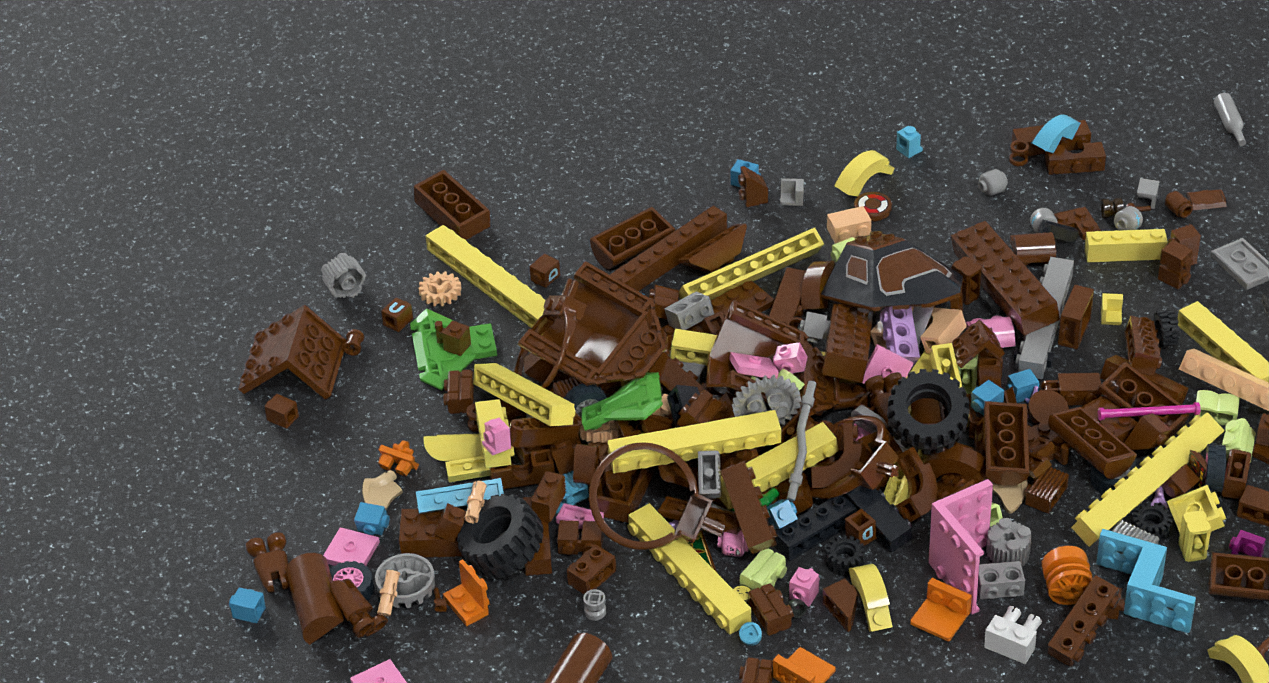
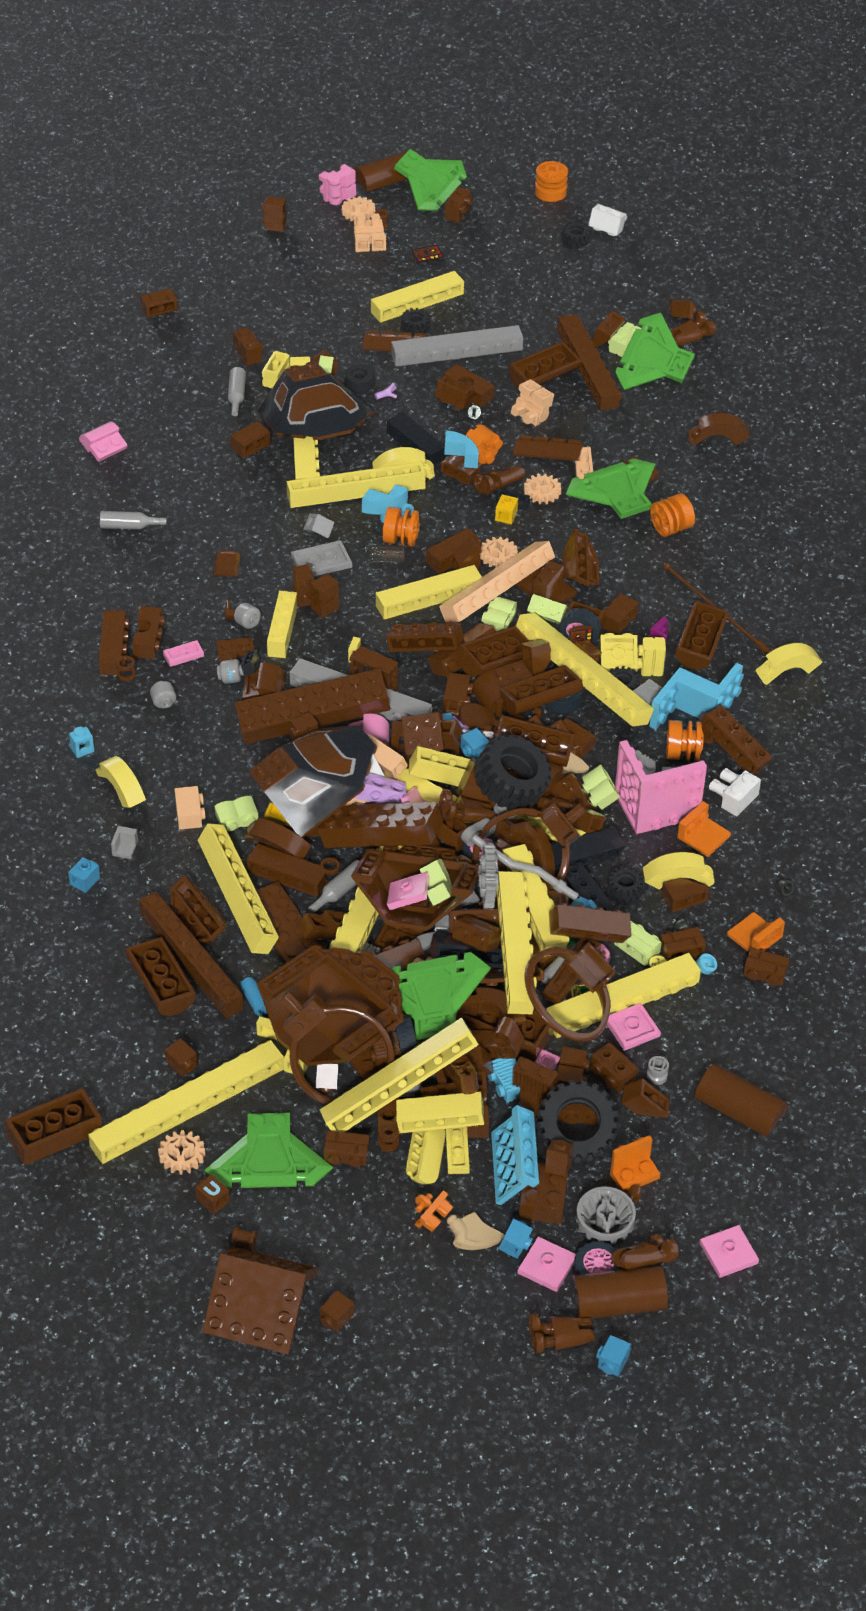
camera: 85 degrees left, 5 degrees up
light grey brick [321,253,366,298] -> none
light nougat pin [377,570,400,616] -> none
reddish brown brick [435,320,471,356] -> none
light nougat pin [465,481,487,524] -> none
bright pink brick [482,418,511,456] -> none
reddish brown brick [648,285,679,319] -> none
light grey brick [664,291,714,330] -> none
light grey brick [698,451,722,498] -> none
reddish brown slope [738,166,768,207] -> none
bright pink brick [773,342,808,374] -> none
bright pink brick [789,567,820,607] -> none
light grey brick [799,311,831,344] -> none
reddish brown brick [845,509,876,546] -> none
tile [854,192,892,221] -> none
medium azure brick [1032,115,1081,153] -> none
dark pink bar [1098,402,1201,420] -> none
dark brown wheel [1101,198,1123,218] -> none
light grey panel [1137,178,1159,209] -> none
black tyre [1153,309,1180,348] -> none
reddish brown brick [1165,191,1193,218] -> none
none -> bright pink plate [163,640,204,667]
none -> bright pink plate [607,1003,661,1051]
none -> reddish brown slope [622,1078,670,1118]

